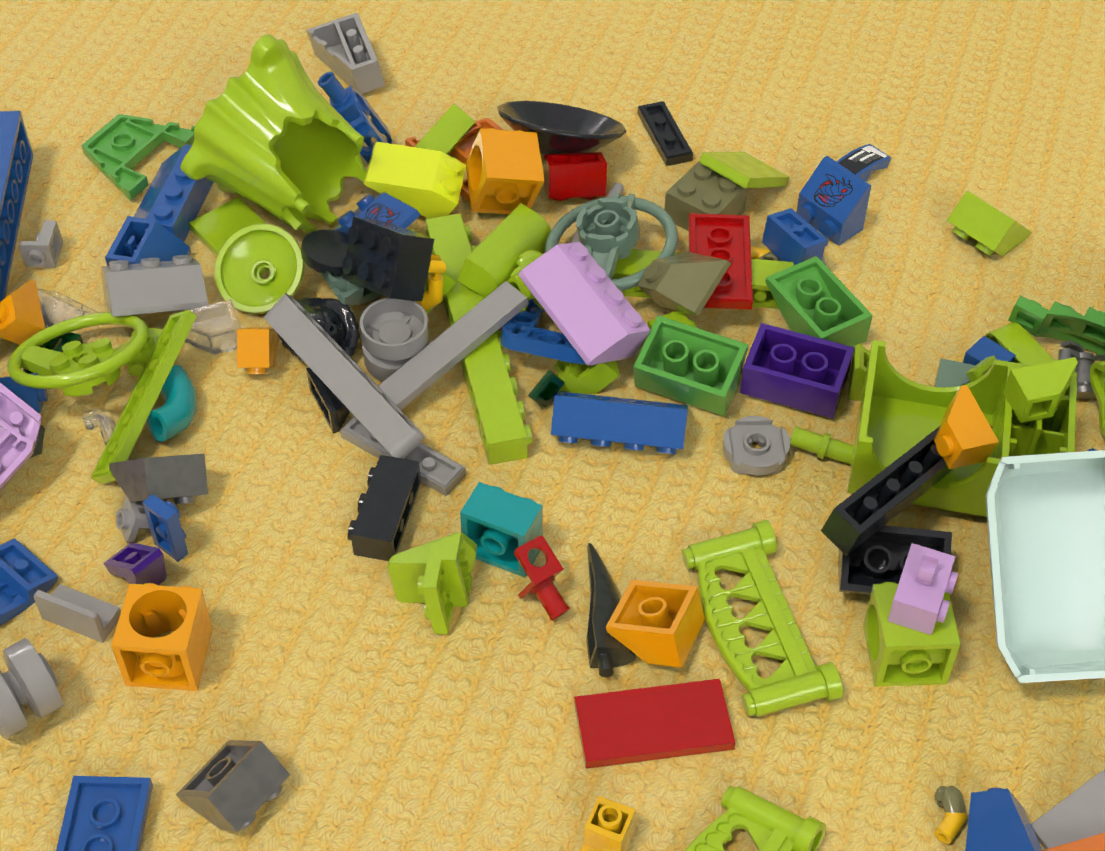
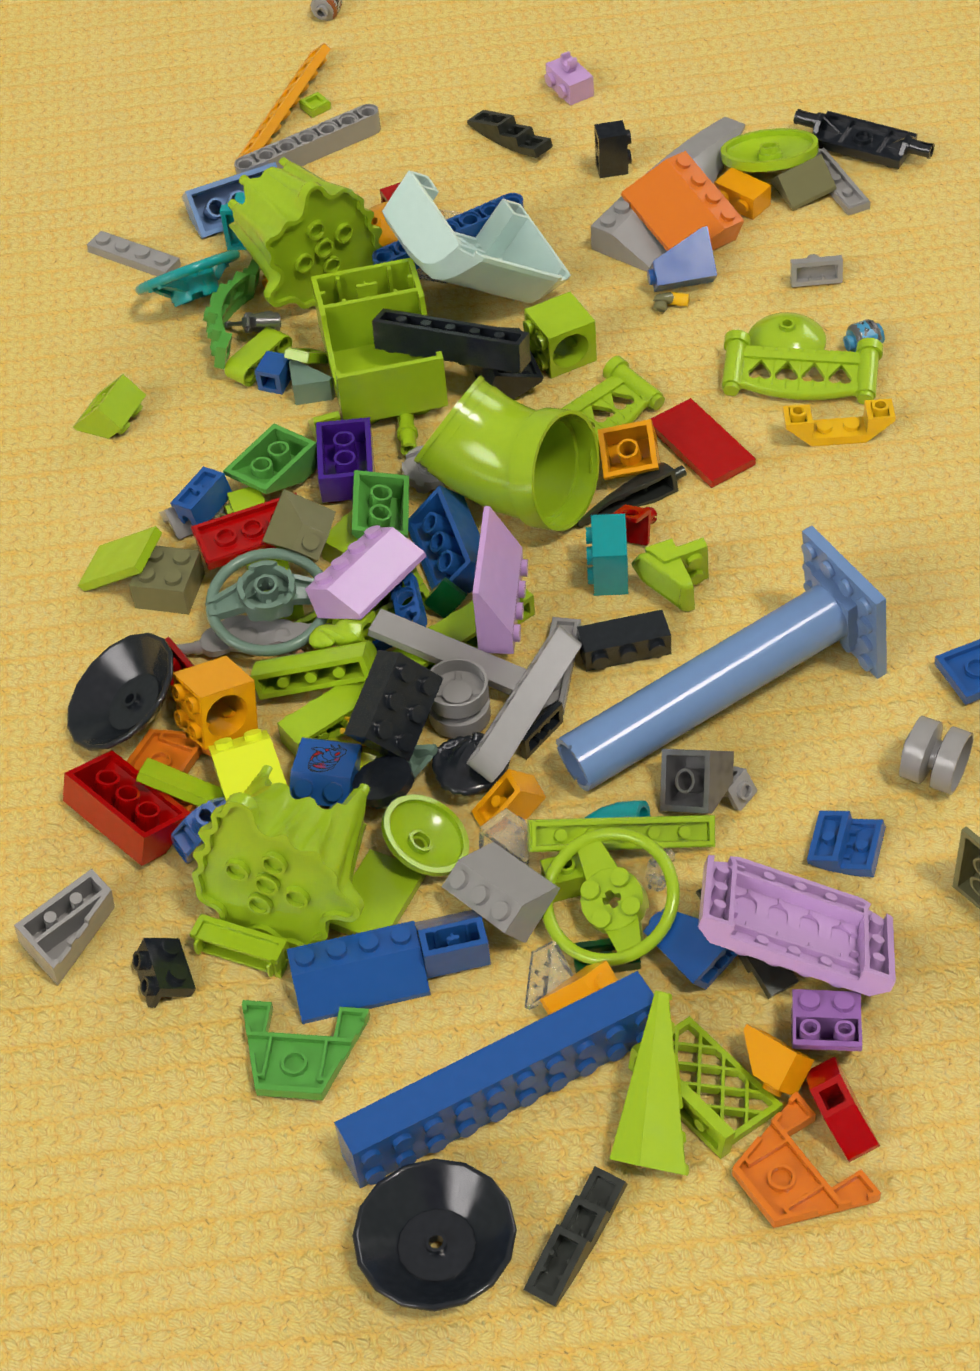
camera: 110 degrees left, 0 degrees up
light grey bracket [19,220,63,267] -> none
light grey panel [33,584,121,643] -> none
dark purple slope [103,542,167,585] -> none
light orange brick [111,583,213,691] -> none
blue plate [142,494,188,562] -> none
flat silver slope [176,740,290,832] -> none
black tile [637,101,693,166] -> none
blue slope [796,156,871,246] -> none
slope [837,144,891,182] -> none
lavender brick [888,543,958,635] -> none
light orange slope [934,385,999,469] -> none
lime slope [1004,357,1078,423] -> none
none -> red slope [63,750,191,866]
none -> lime cylinder [414,375,600,531]
none -> lavender slope [472,506,528,654]
none -> medium blue piece [556,525,887,791]

